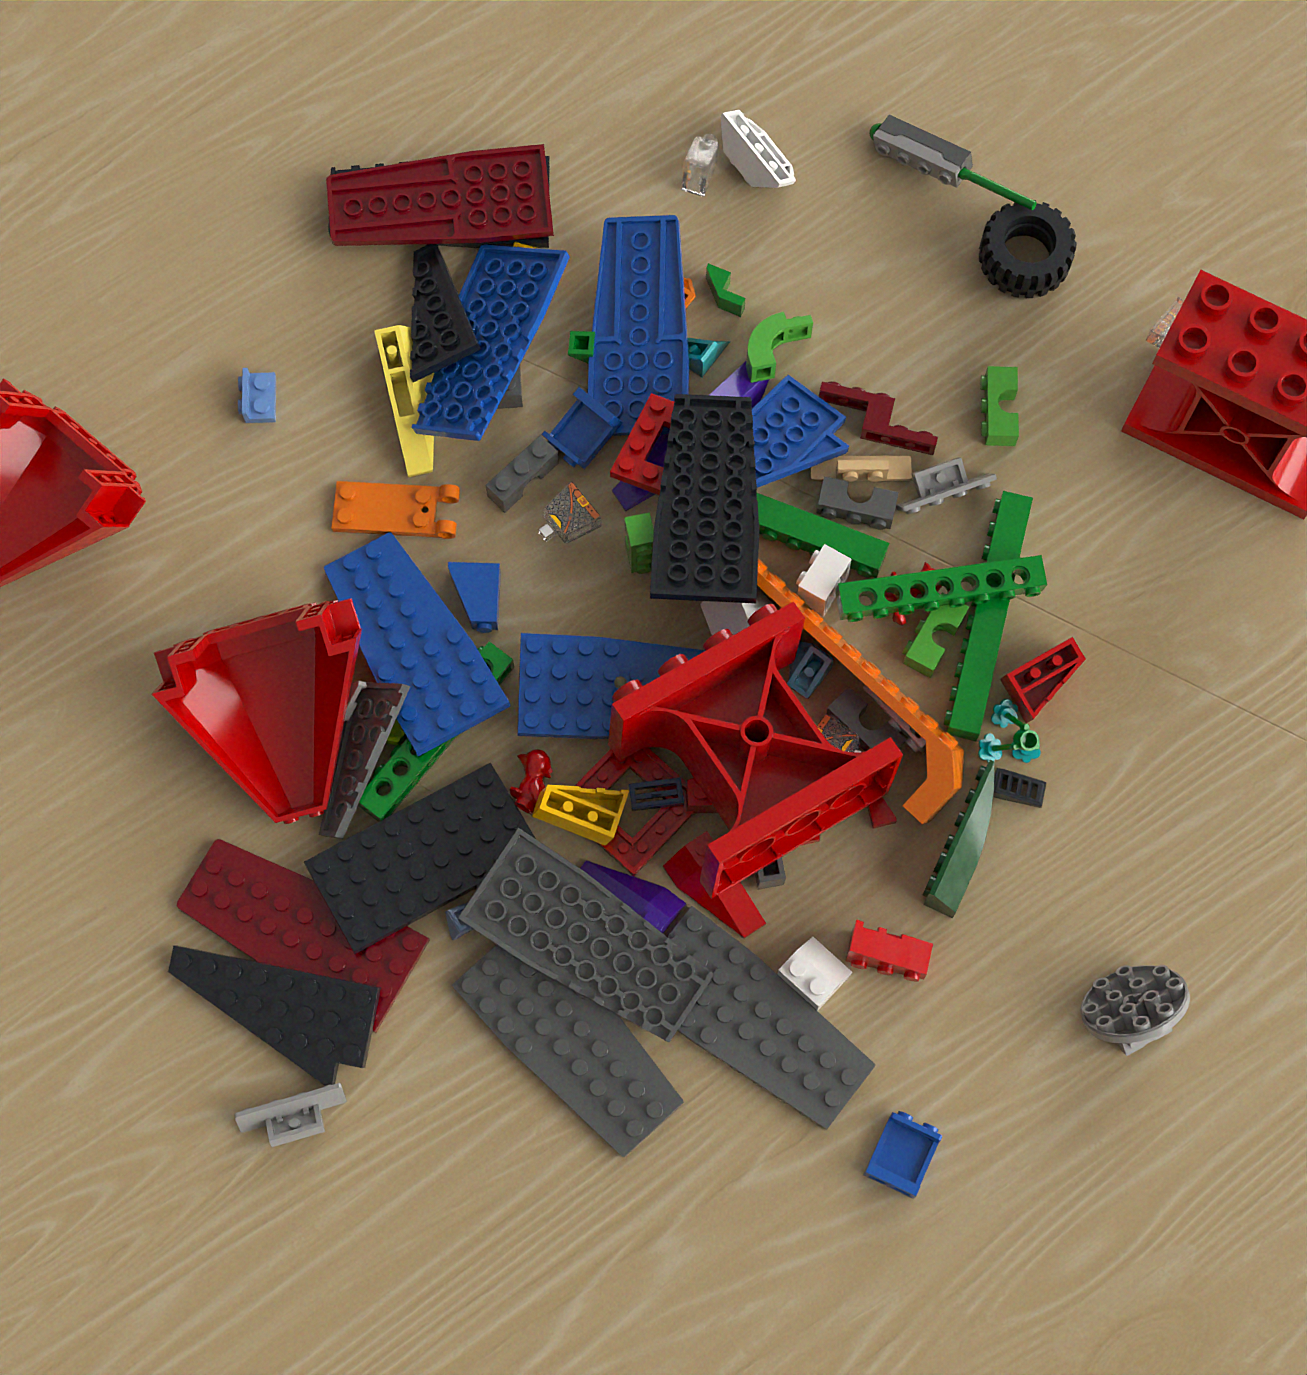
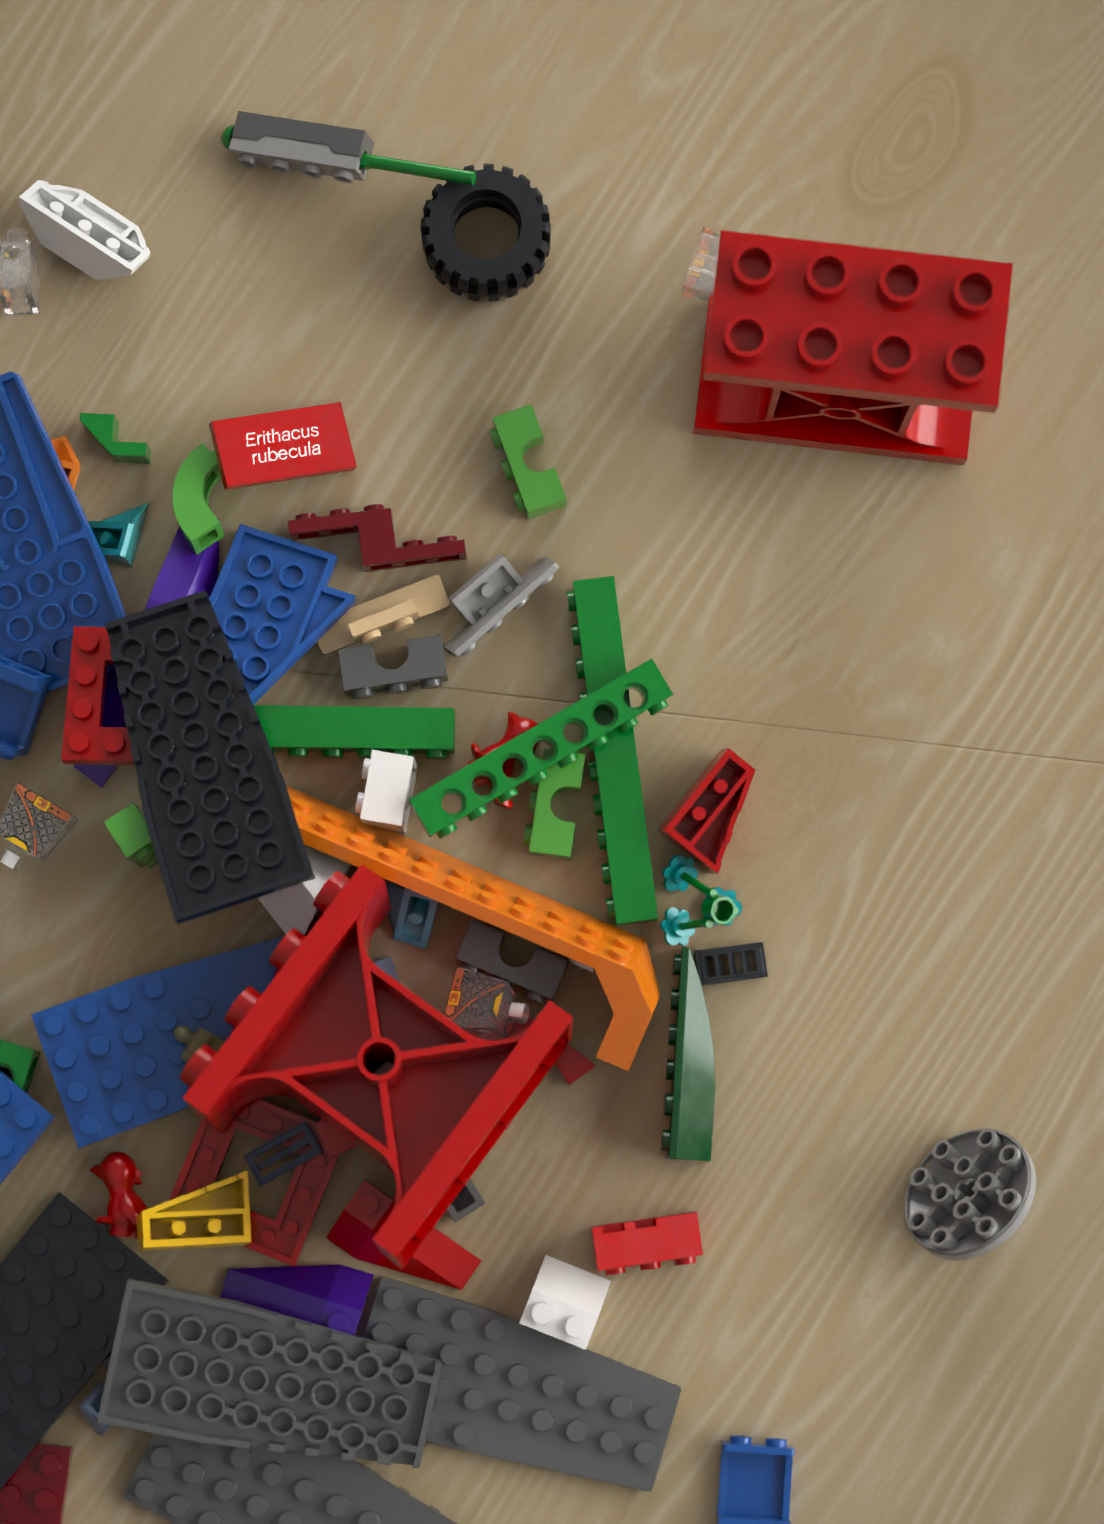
camera: 20 degrees left, 10 degrees up
none -> red tile [209,402,357,490]

